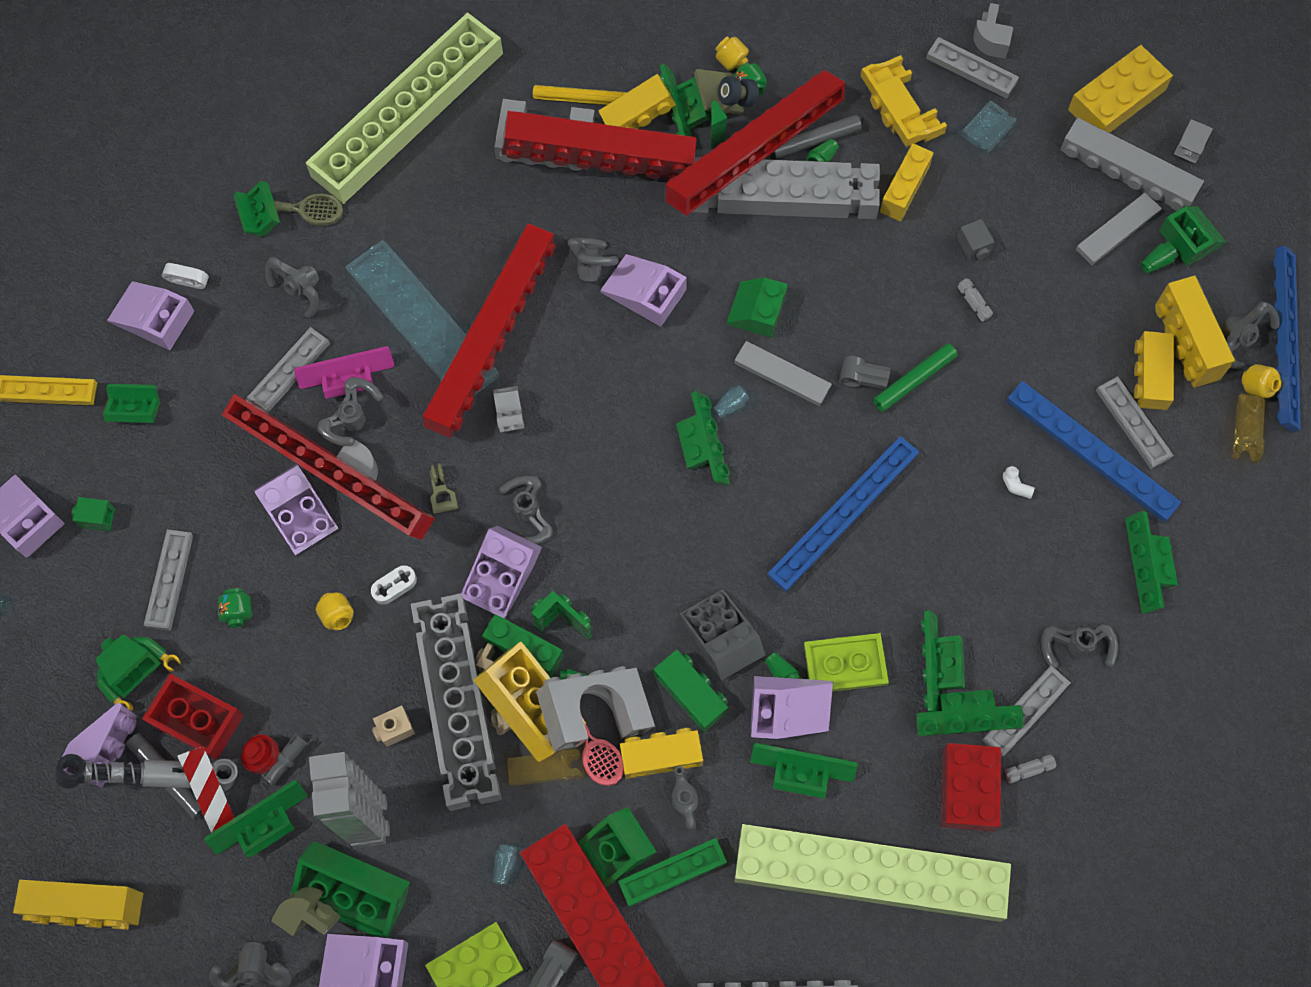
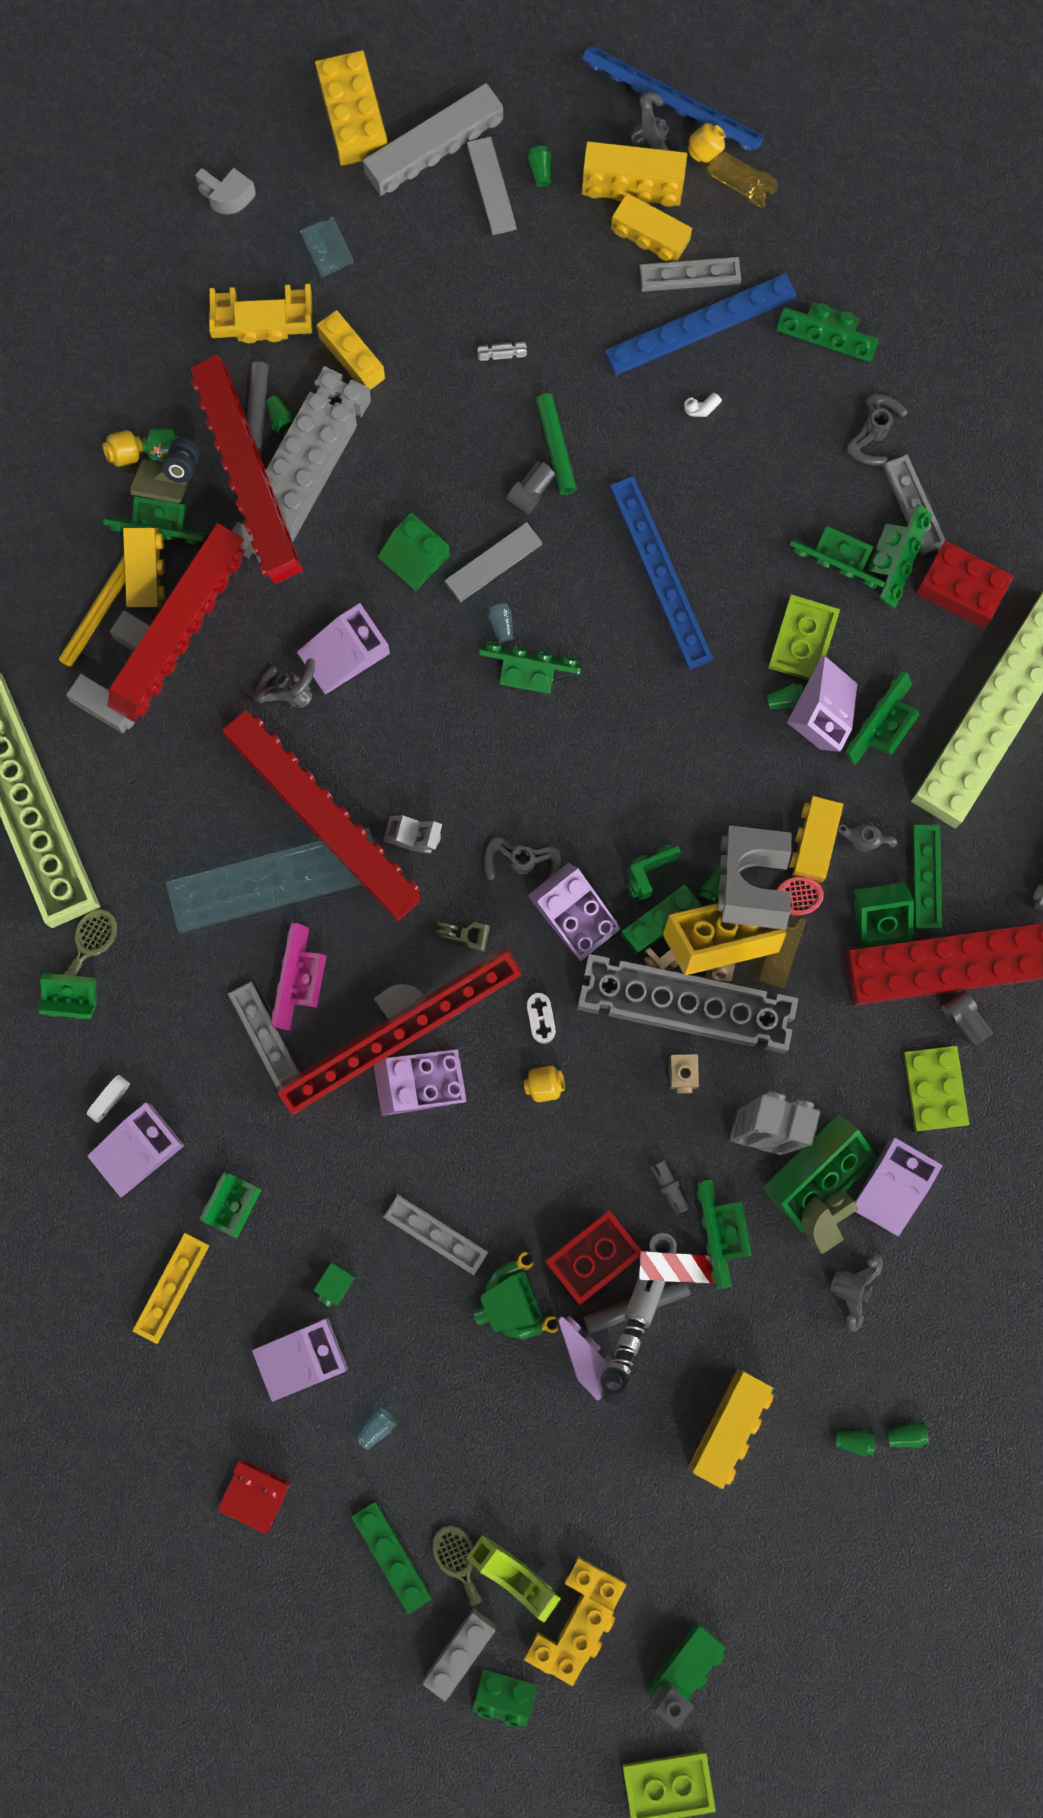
camera: 70 degrees left, 10 degrees up
green head [217,588,252,628] -> none
red plate [241,734,279,774] -> none
dark grey piece [265,257,319,318] -> none
dark grey piece [317,377,383,446] -> none
clear light blue cone [492,843,521,885] -> none
green brick [653,650,728,732] -> none
dark grey slope [679,589,765,680] -> none
green slope [711,100,727,149] -> none
light grey plate [926,37,1019,99] -> none
dark grey brick [957,219,995,261] -> none
light grey axle [1005,755,1056,783] -> none
green slope [1159,206,1227,267] -> none
light grey brick [1174,119,1213,163] -> none

